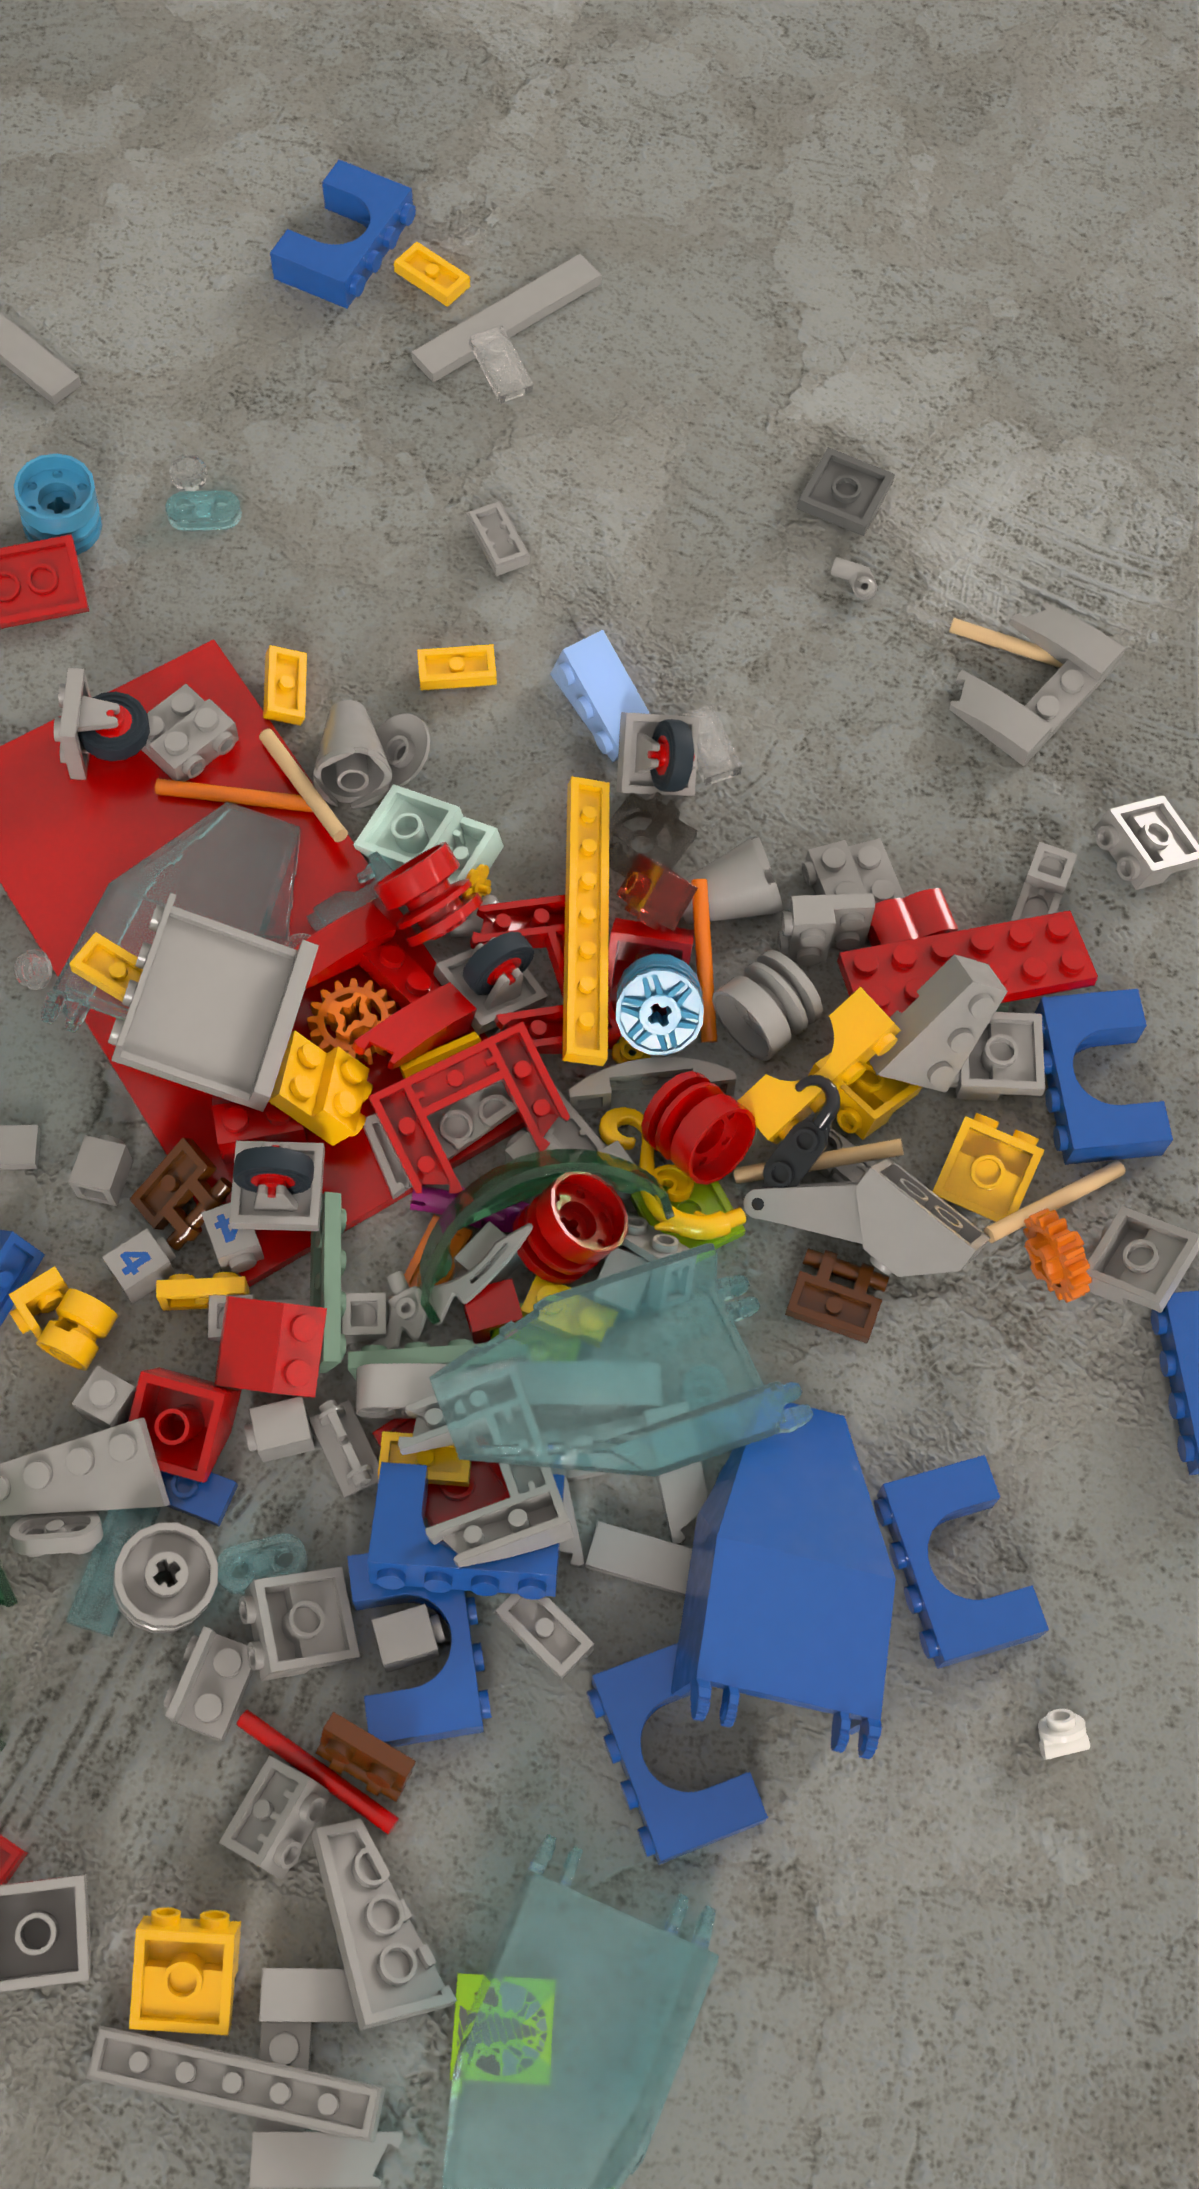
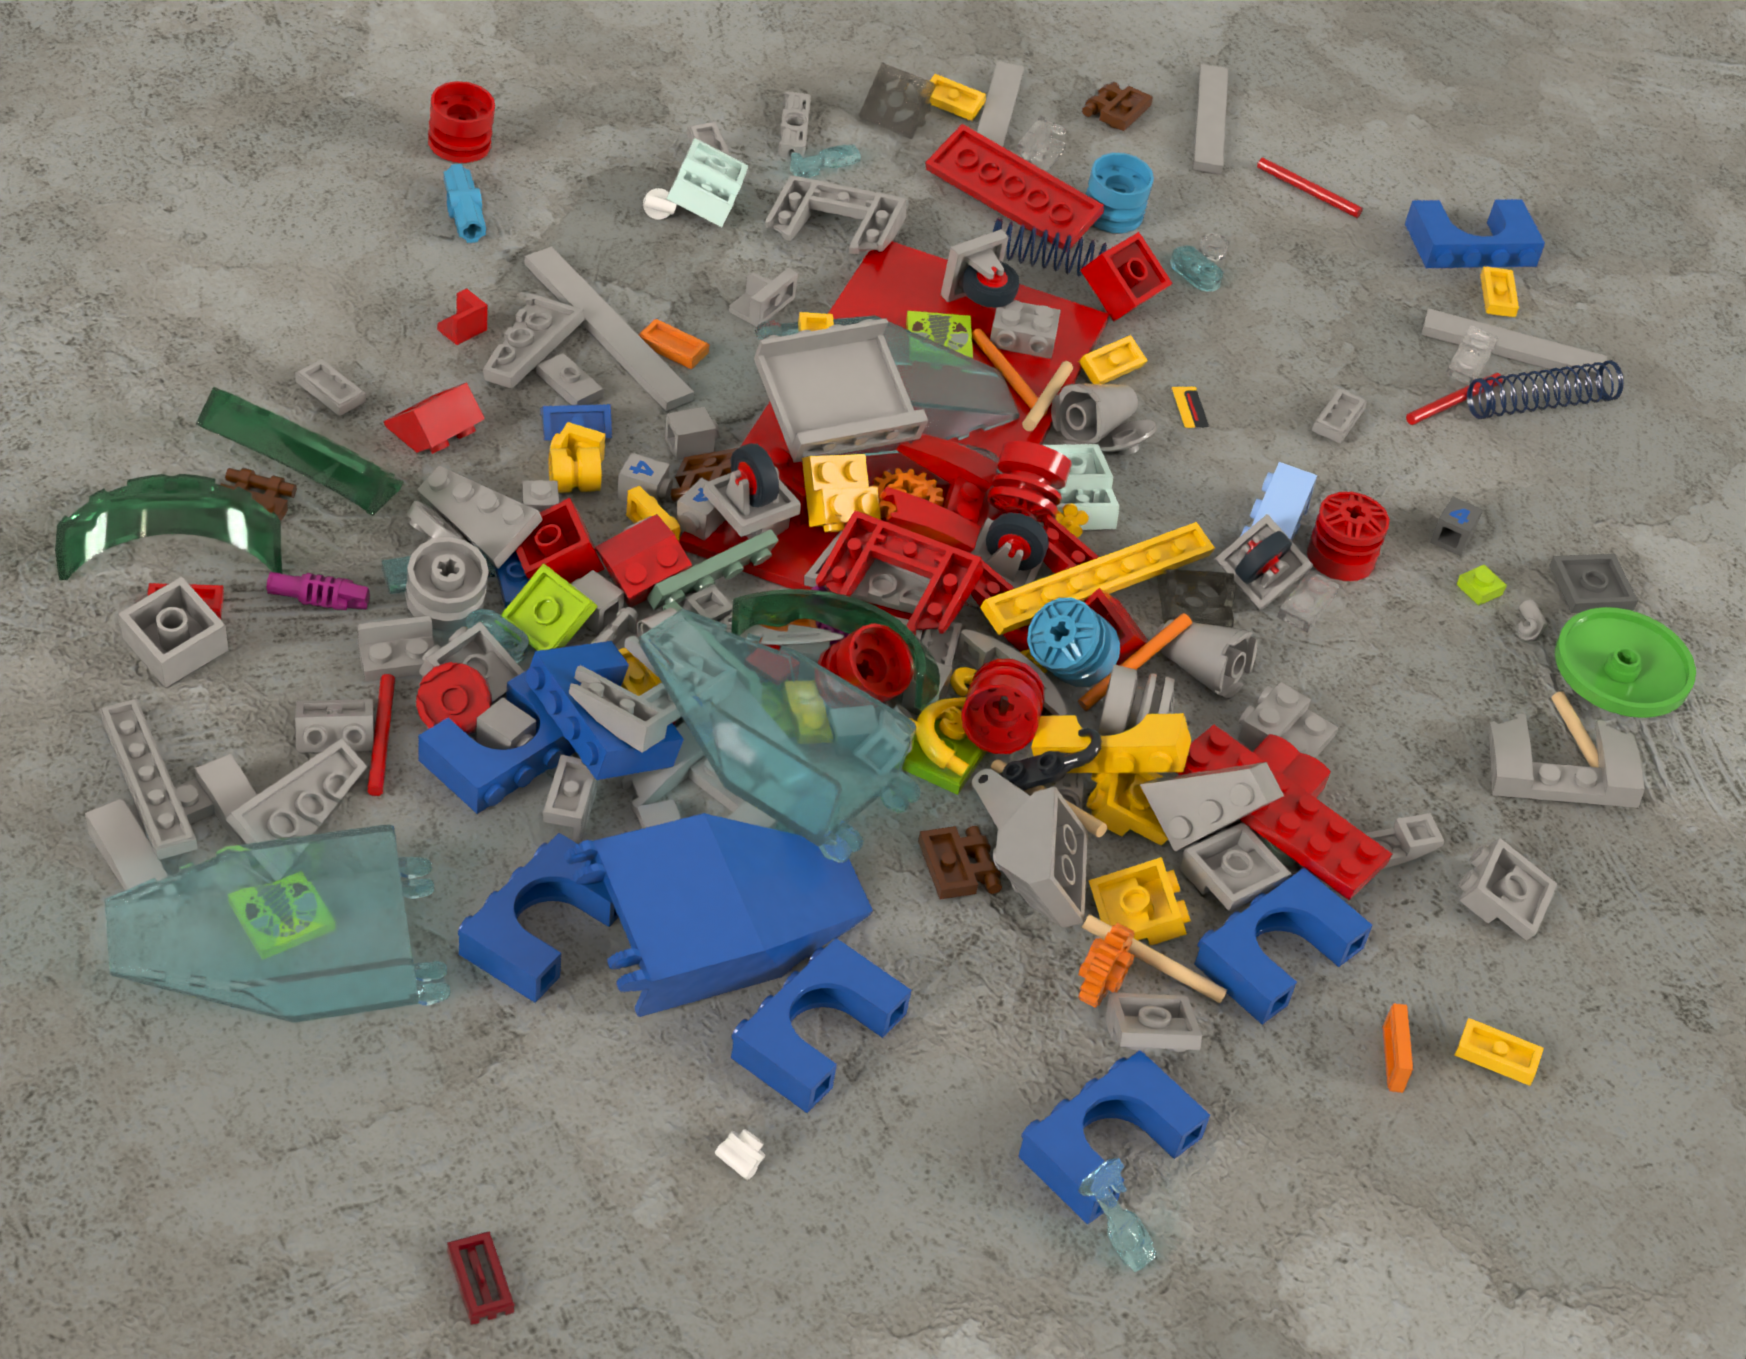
camera: 50 degrees right, 20 degrees down
yellow plate [129,1907,241,2035] -> none
reddish brown plate [315,1712,416,1802] -> none
yellow plate [417,644,497,690] -> none
clear red brick [617,852,698,931] -> none
light grey plate [778,893,875,966] -> none
none -> magenta hinge [266,572,370,611]
none -> red tile [416,662,492,735]
none -> dark red tile [447,1231,514,1325]
none -> lime tile [497,563,598,651]
none -> tile [906,311,973,366]
none -> dark blue piece [993,218,1107,277]
none -> red slope [1080,232,1173,322]
none -> sticker [1172,387,1209,428]
none -> red bar [1257,157,1363,218]
none -> red wheel [1306,491,1390,581]
none -> red bar [1406,373,1503,425]
none -> dark grey brick [1430,496,1483,556]
none -> lime plate [1456,564,1507,606]
none -> dark blue piece [1467,360,1624,419]
none -> bright green dish [1555,607,1696,718]

